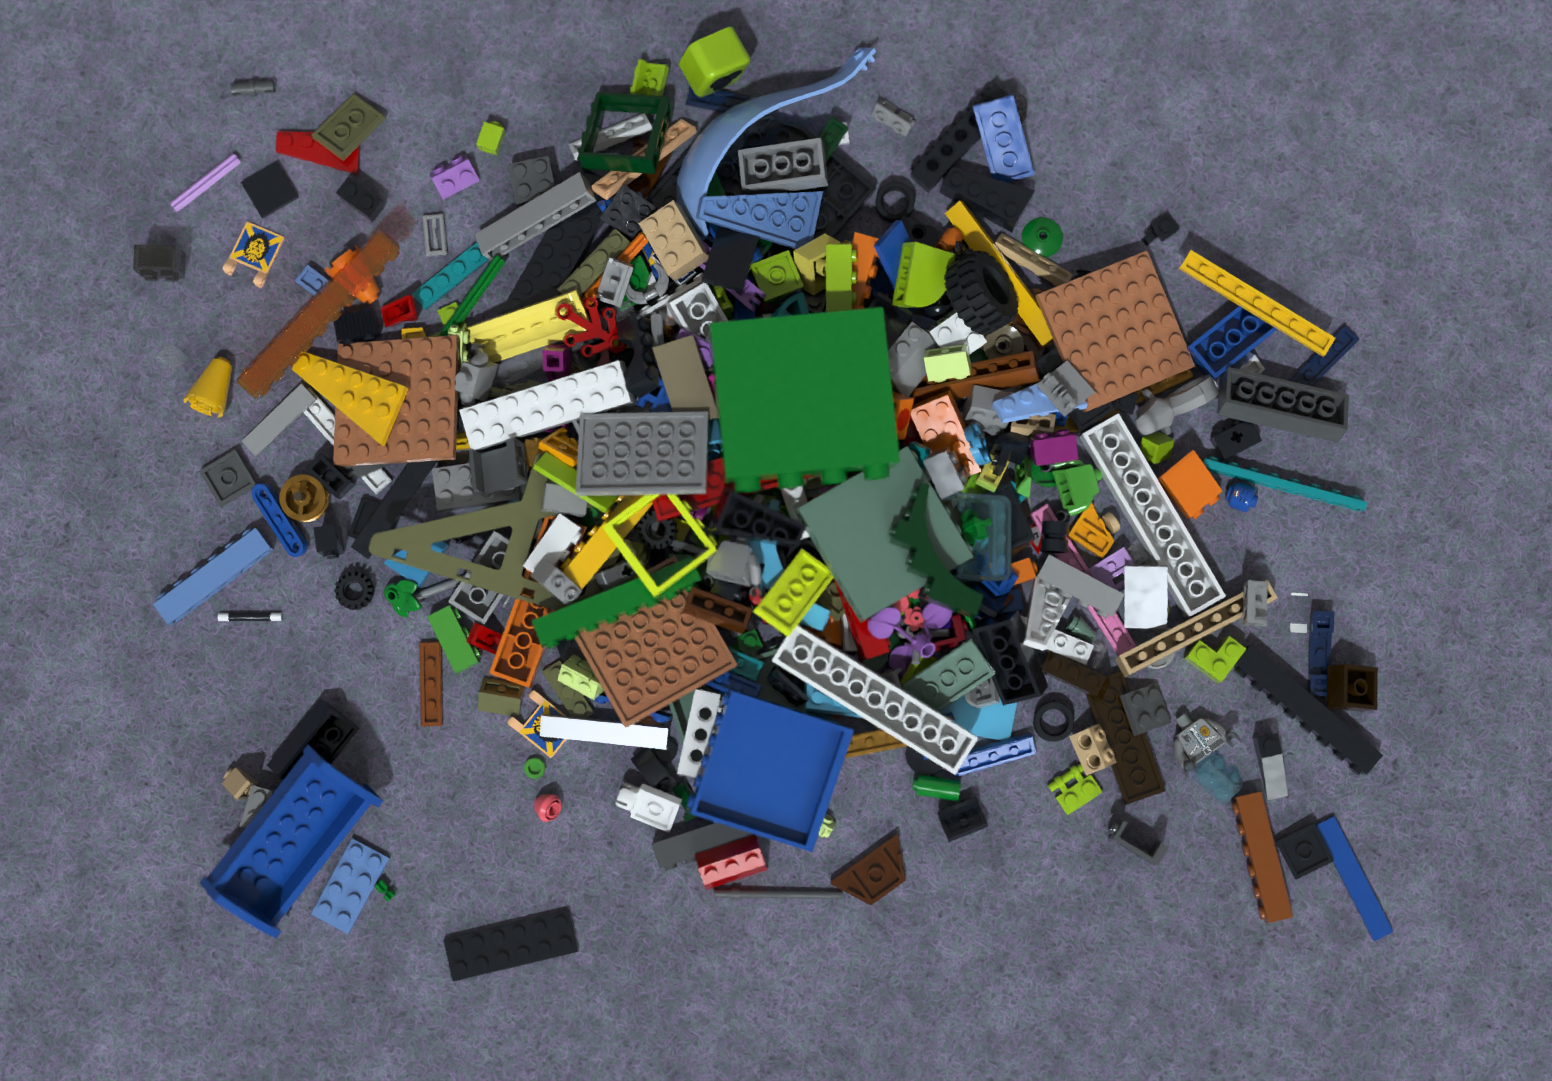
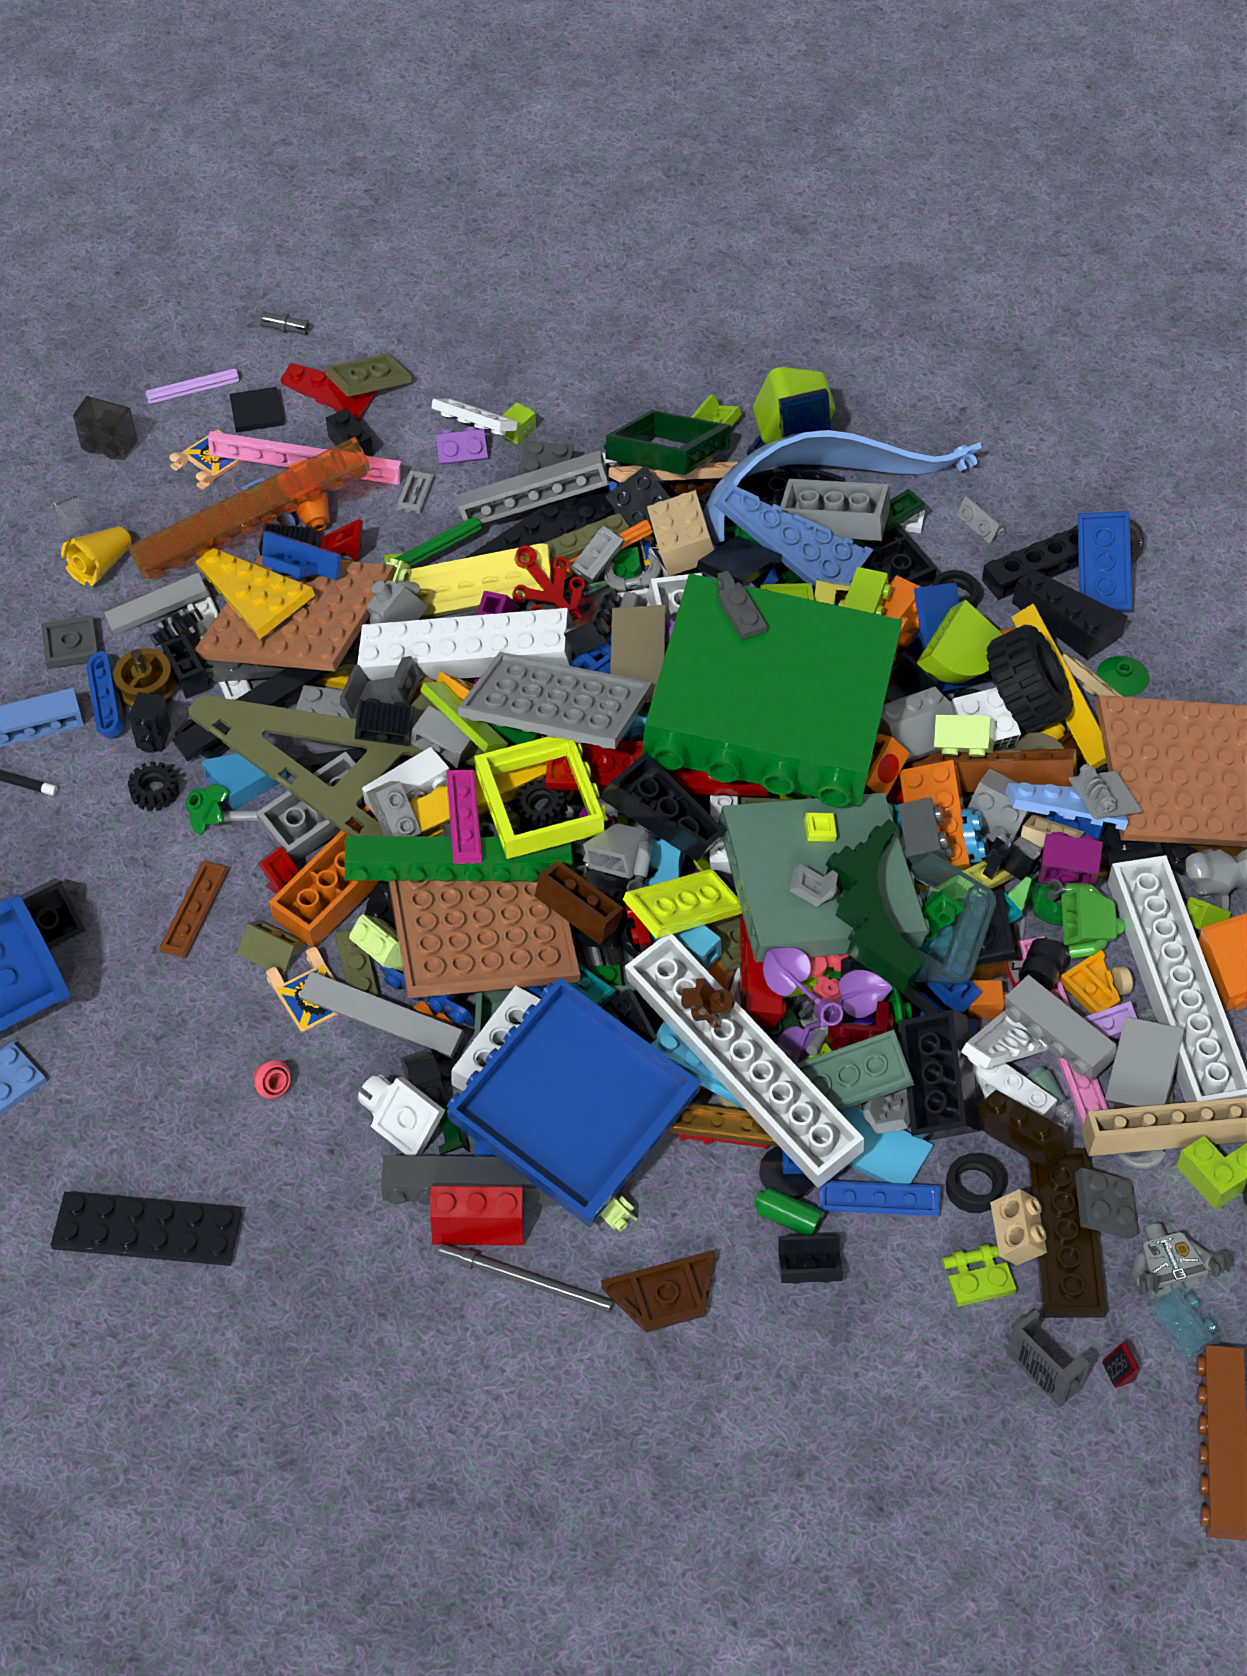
camera: 20 degrees right, 30 degrees down
green piece [374,879,396,901] -> none
teal plate [412,242,489,311] -> none
bright green brick [427,605,481,674] -> none
bright green tile [524,758,546,779] -> none
none -> black gear [149,608,204,646]
none -> bright pink tile [208,431,402,485]
none -> blue bracket [262,531,341,580]
none -> black brick [354,698,414,746]
none -> white plate [432,398,518,435]
none -> dark pink tile [446,770,482,864]
none -> reddish brown hips [681,978,735,1028]
none -> dark grey hinge [716,571,767,640]
none -> clear blue tile [779,388,831,469]
none -> light grey bracket [789,863,838,907]
none -> neon yellow tile [804,813,837,842]
none -> slope [1102,1342,1140,1388]

